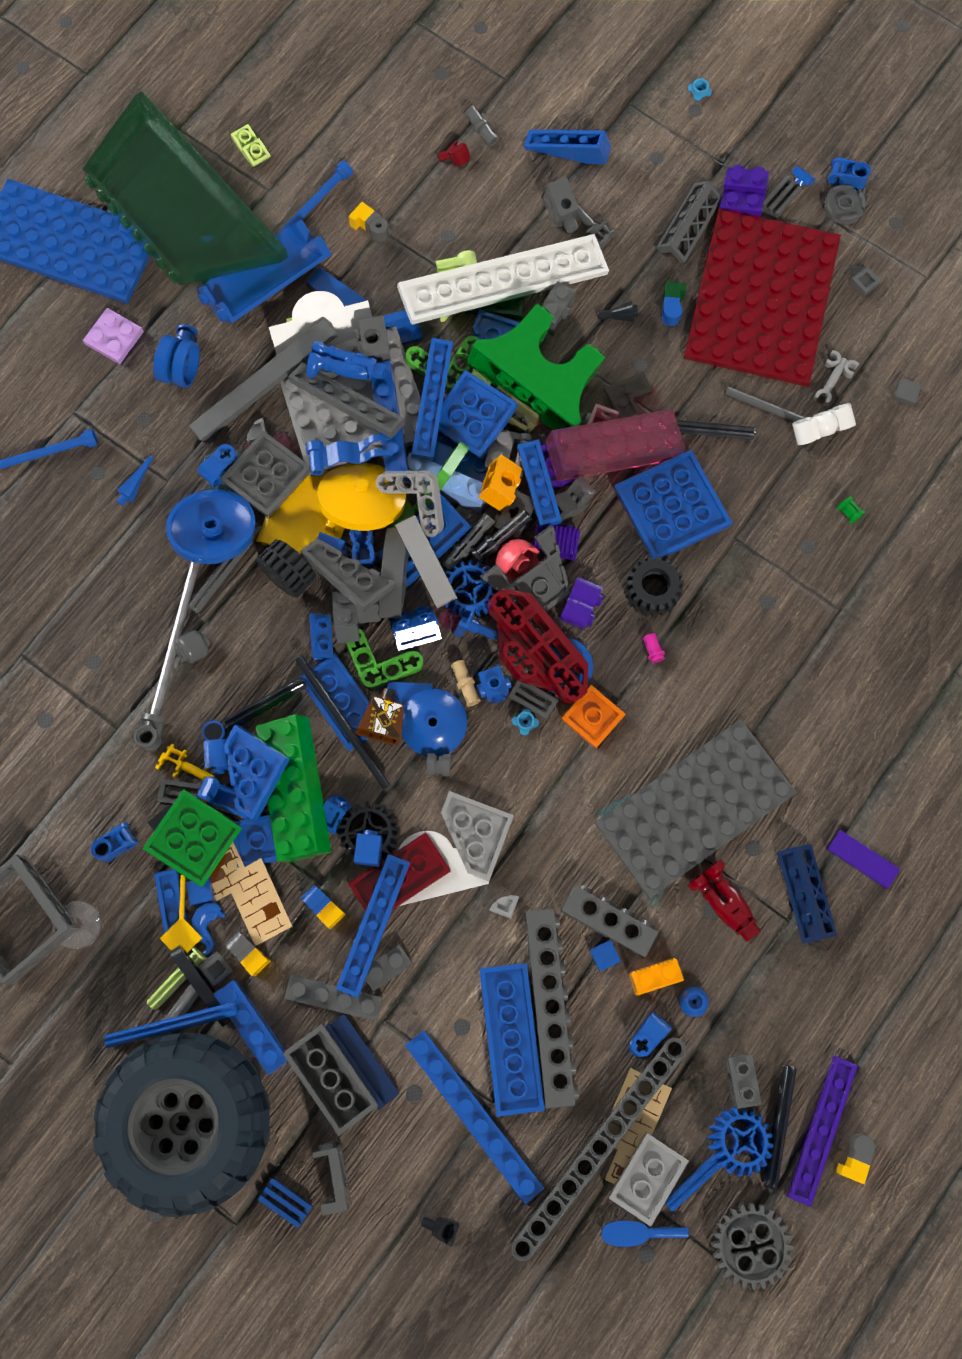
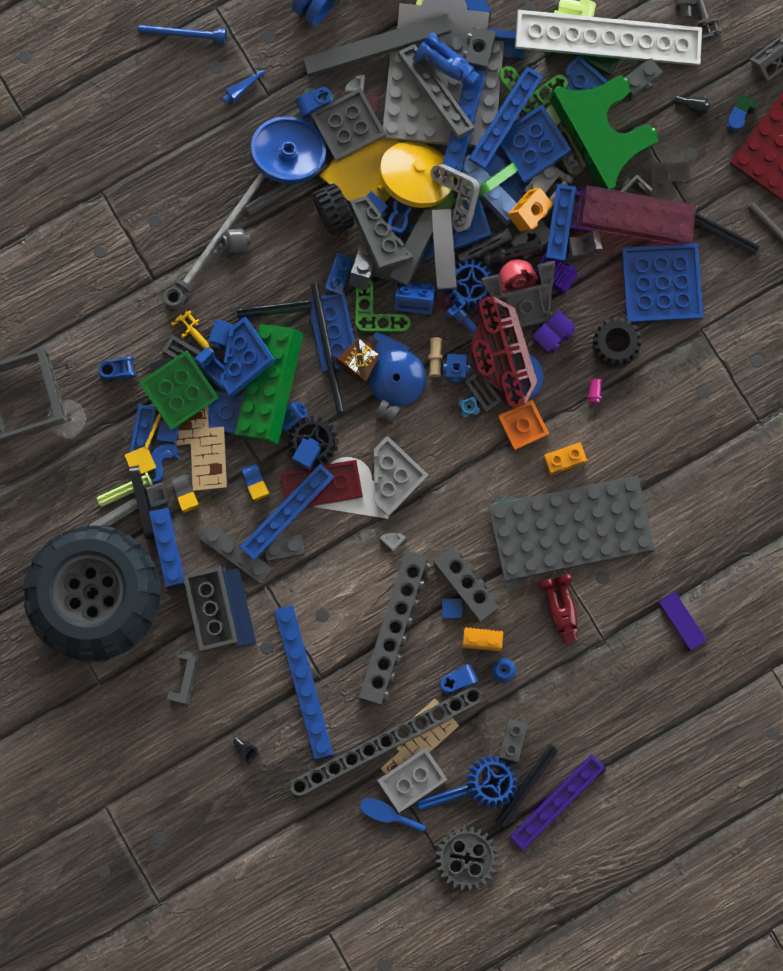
camera: 25 degrees right, 5 degrees up
blue axle [104,1003,237,1048] -> none
black tile [202,721,226,741] -> none
blue tile [258,1177,313,1228] -> none
blue flag [306,434,393,475] -> none
blue plate [480,963,545,1117] -> none
dark blue fence [777,844,838,944] -> none
leg [836,1134,875,1184] -> none
none -> light orange brick [543,442,587,476]

